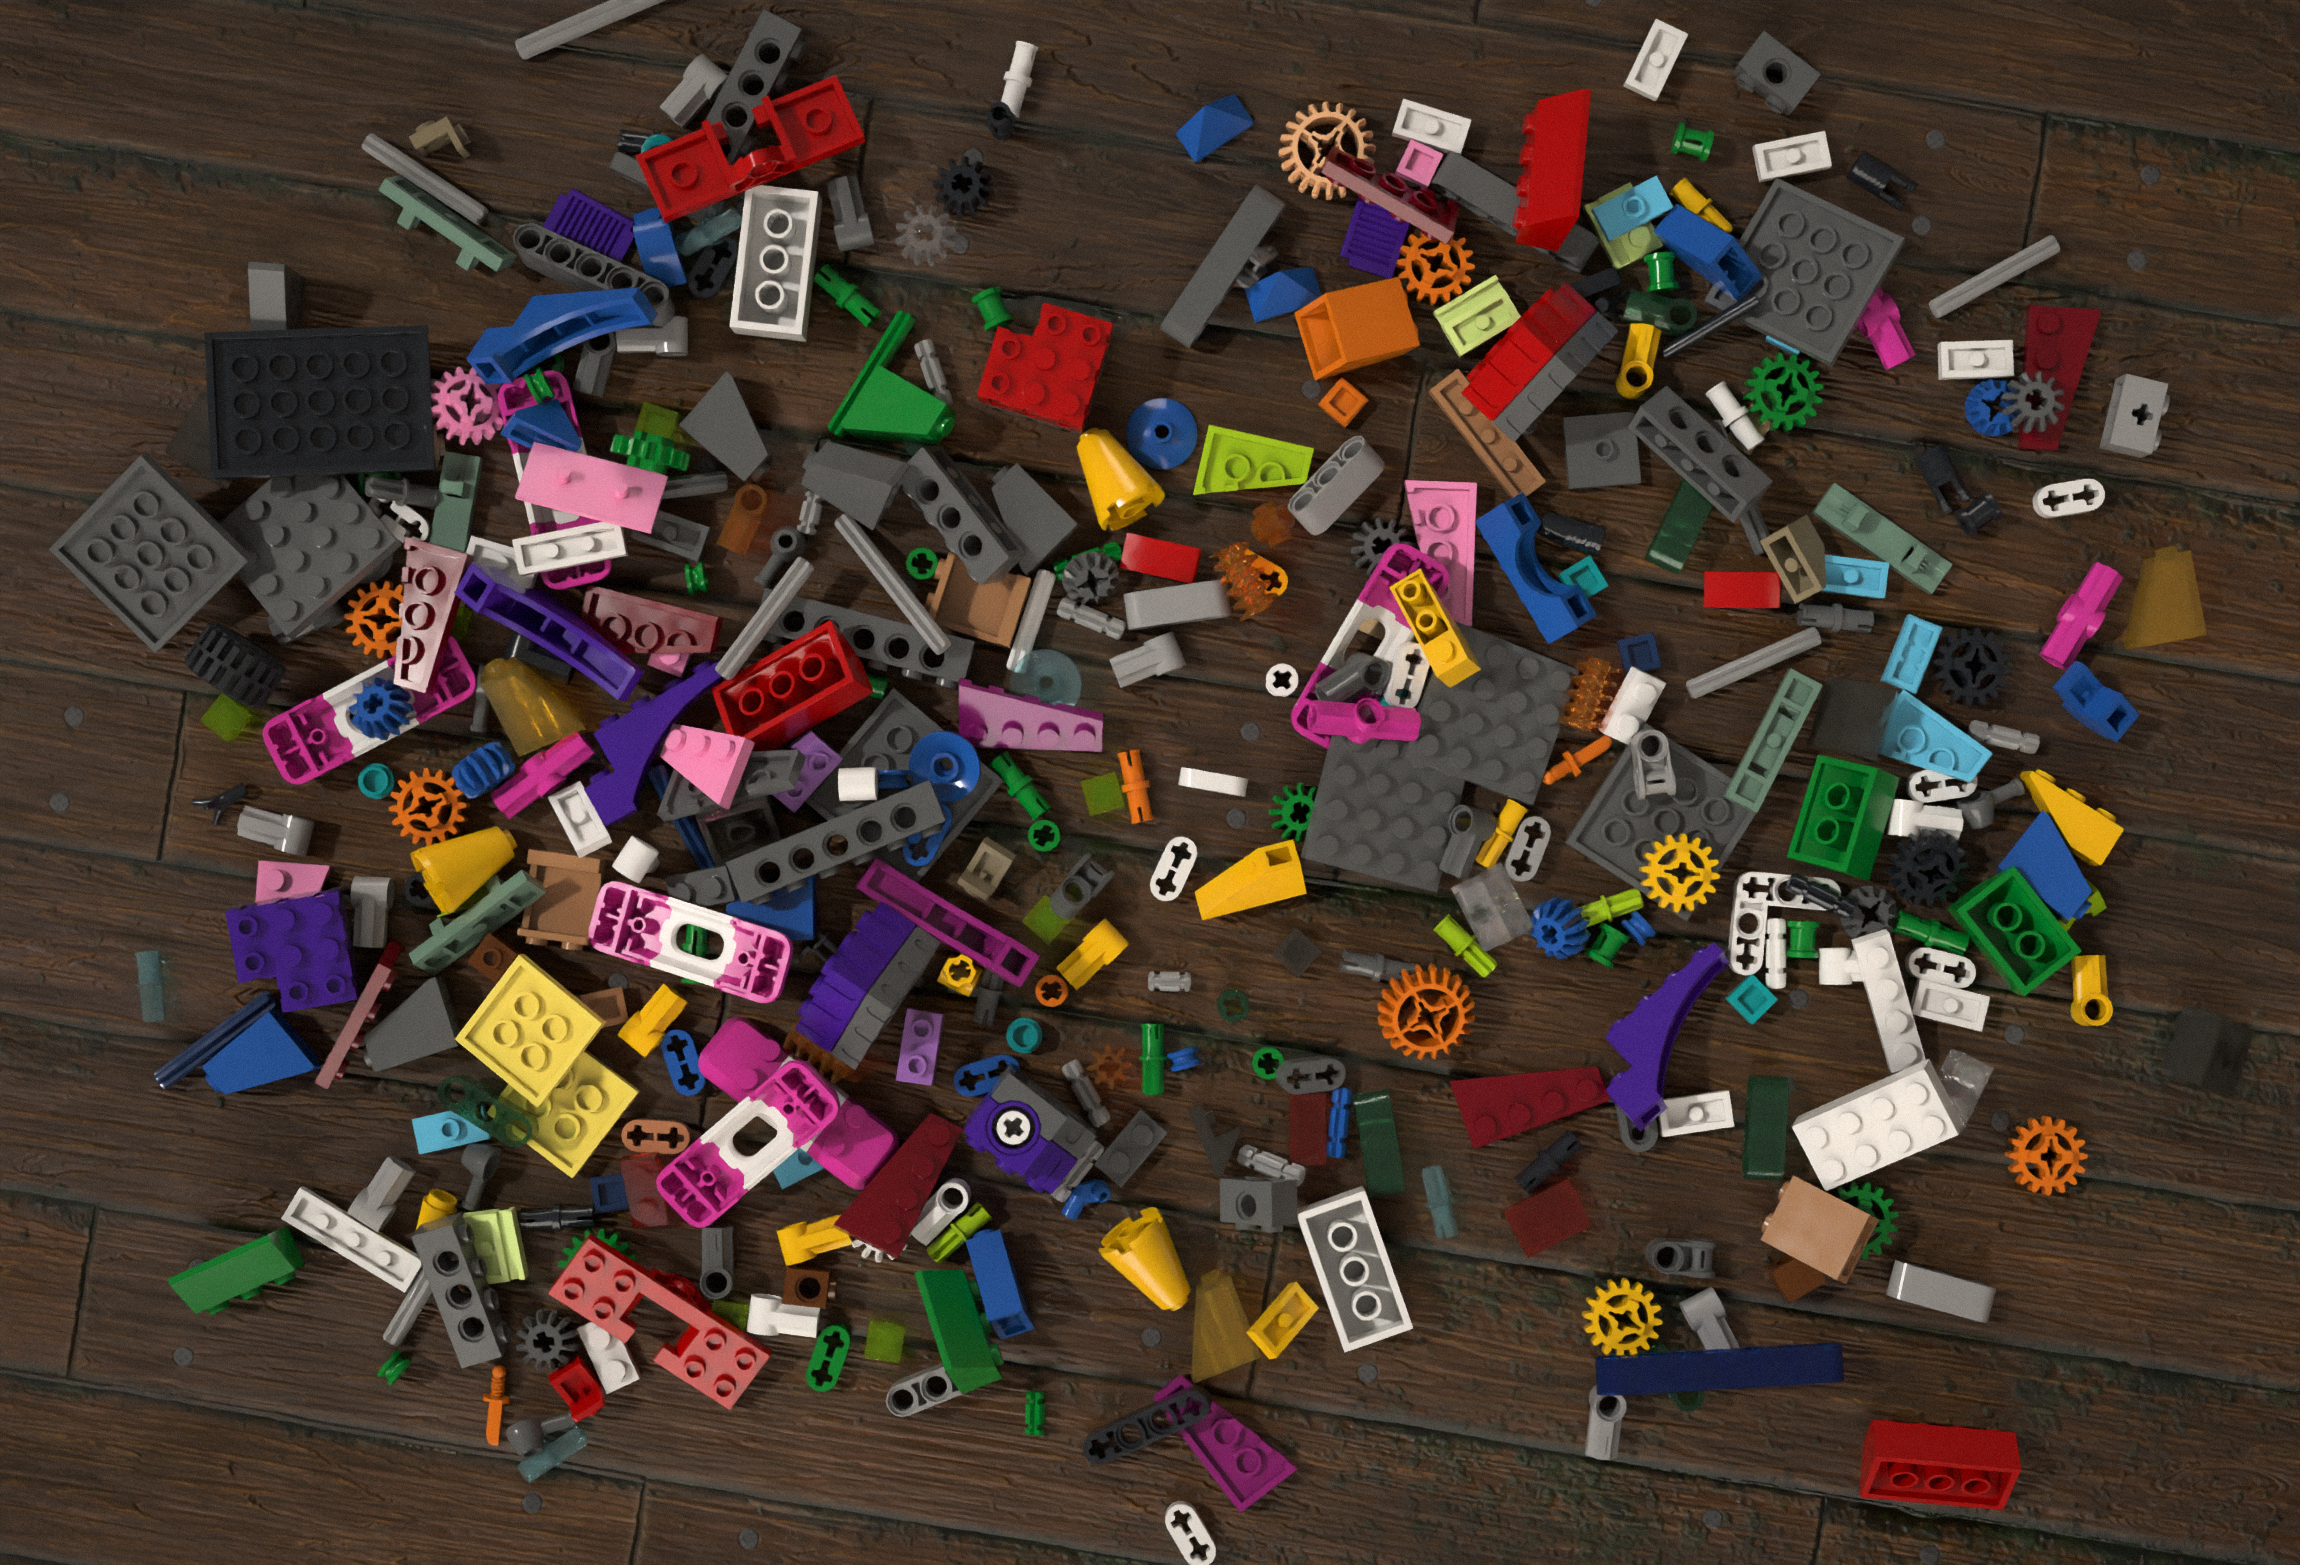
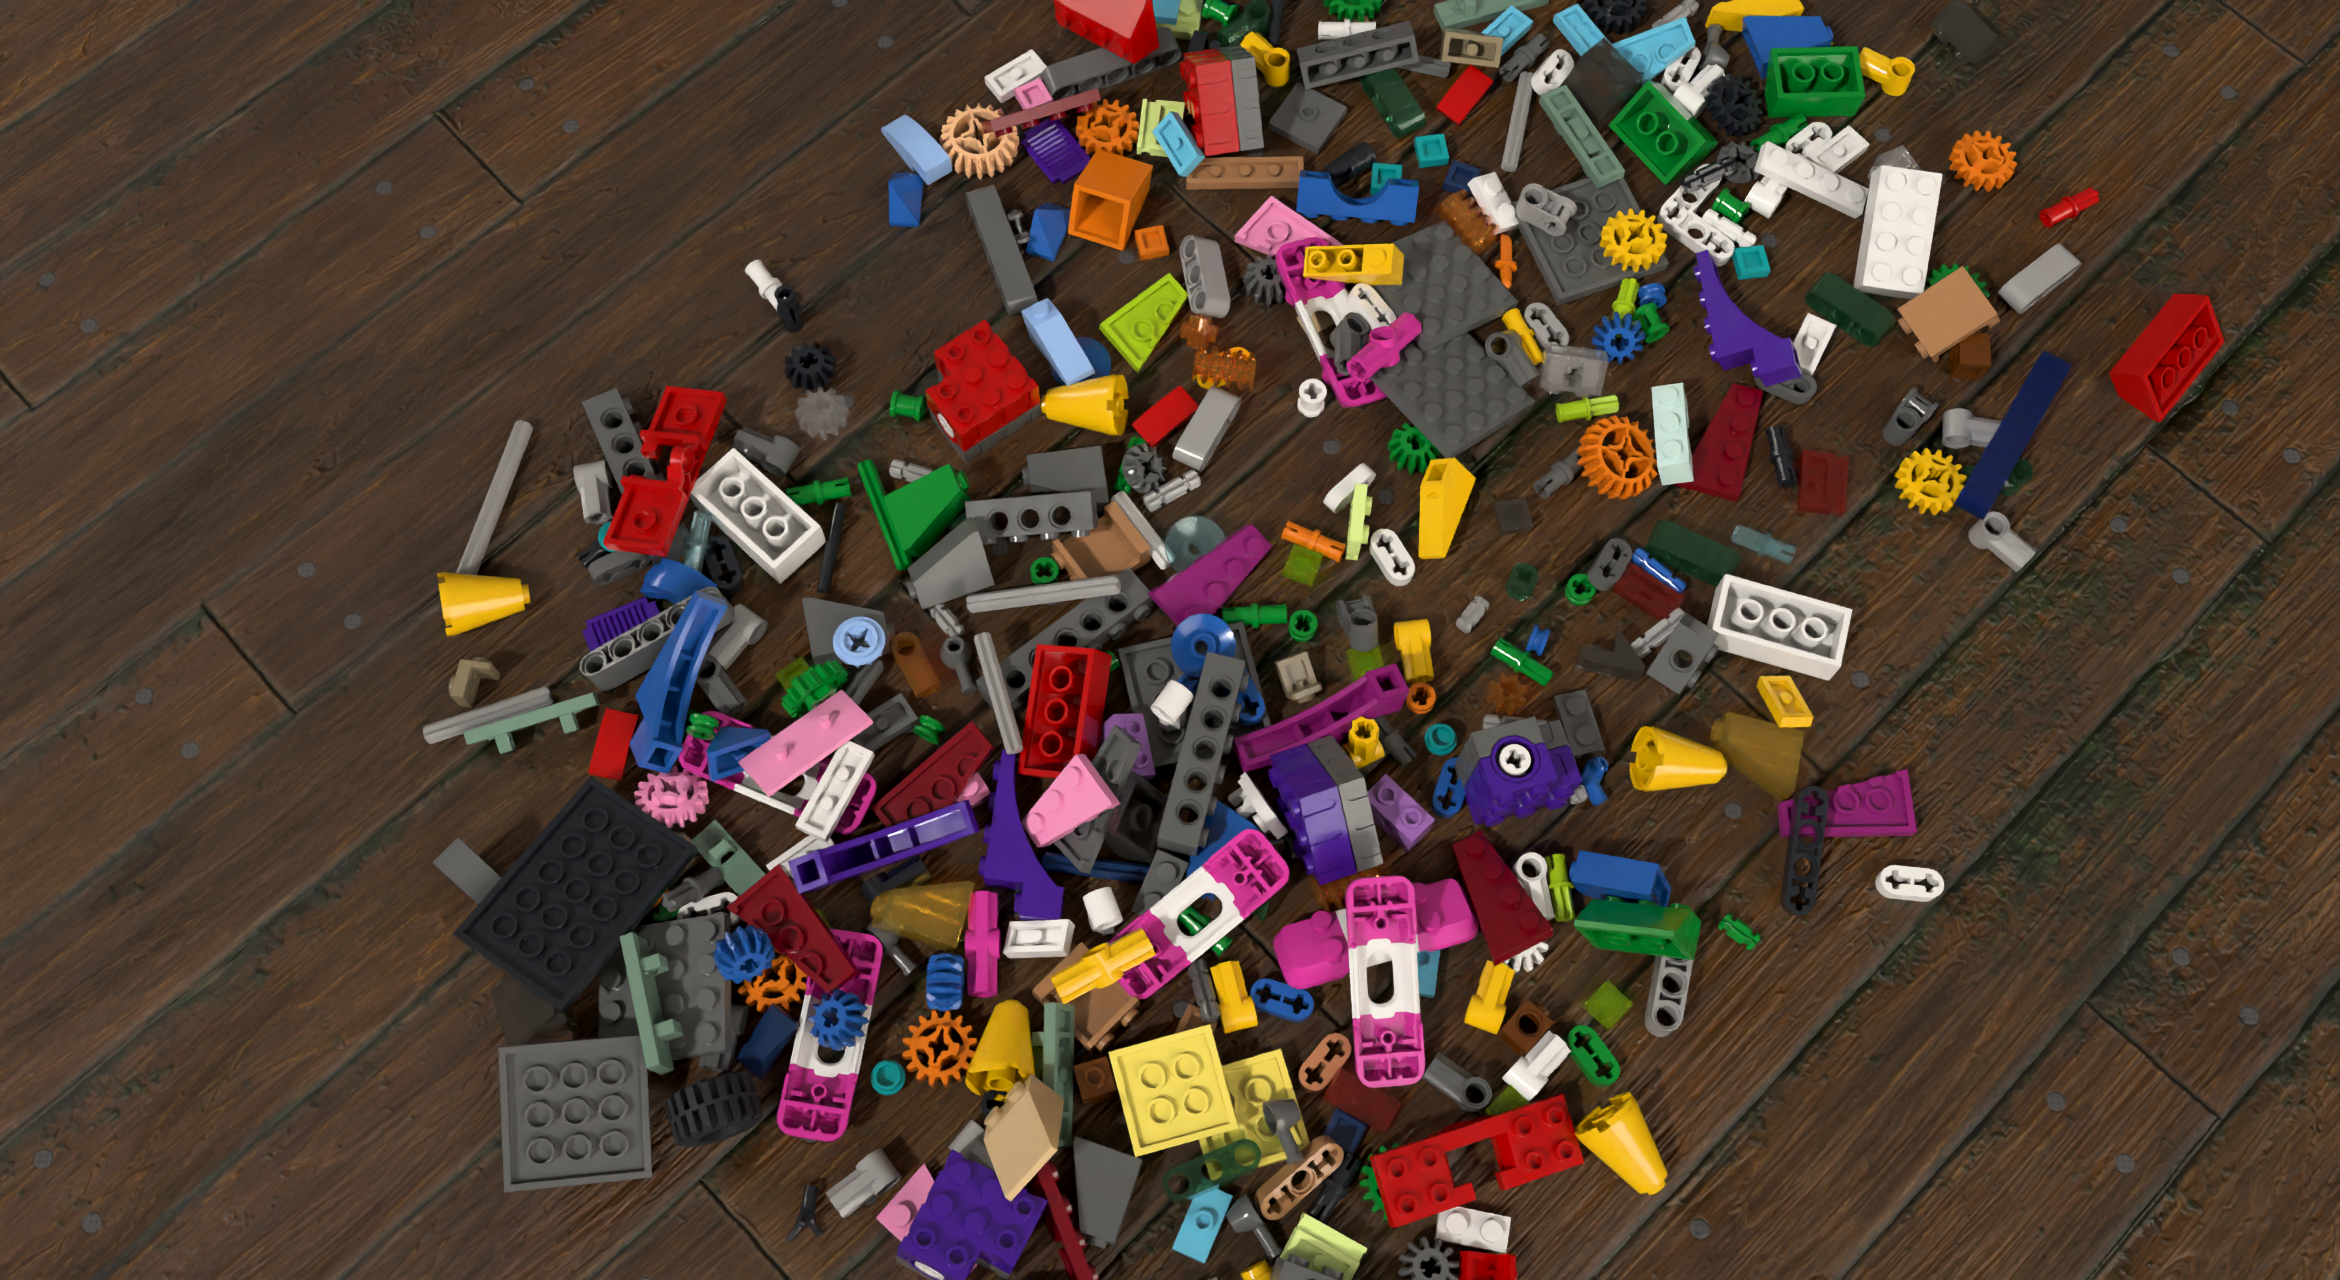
camera: 55 degrees left, 20 degrees down
clear neon green plate [200,693,254,743] -> none
light grey piece [1109,631,1187,688] -> none
none -> yellow cone [437,572,531,637]
none -> red slope [588,708,640,781]
none -> sand green hinge [620,932,683,1075]
none -> blue gear [713,924,775,984]
none -> dark blue slope [735,1003,800,1080]
none -> black bar [817,503,846,594]
none -> light blue gear [833,617,886,668]
none -> light blue slope [881,115,952,185]
none -> tan slope [984,1074,1064,1201]
none -> light blue slope [1021,298,1095,386]
none -> yellow piece [1049,927,1156,1004]
none -> medium azure plate [1152,111,1205,177]
none -> dark grey axle [1188,959,1220,1023]
none -> white plate [1228,773,1288,839]
none -> medium nougat beam [1254,1135,1344,1220]
none -> dark grey bar [1262,1099,1304,1165]
none -> yellowish green plate [1345,483,1372,561]
none -> teal plate [1414,134,1449,168]
none -> white beam [1531,49,1574,95]
none -> yellow cone [1574,1092,1668,1195]
none -> light aqua arch [1651,383,1694,485]
none -> red axle [2039,188,2099,228]

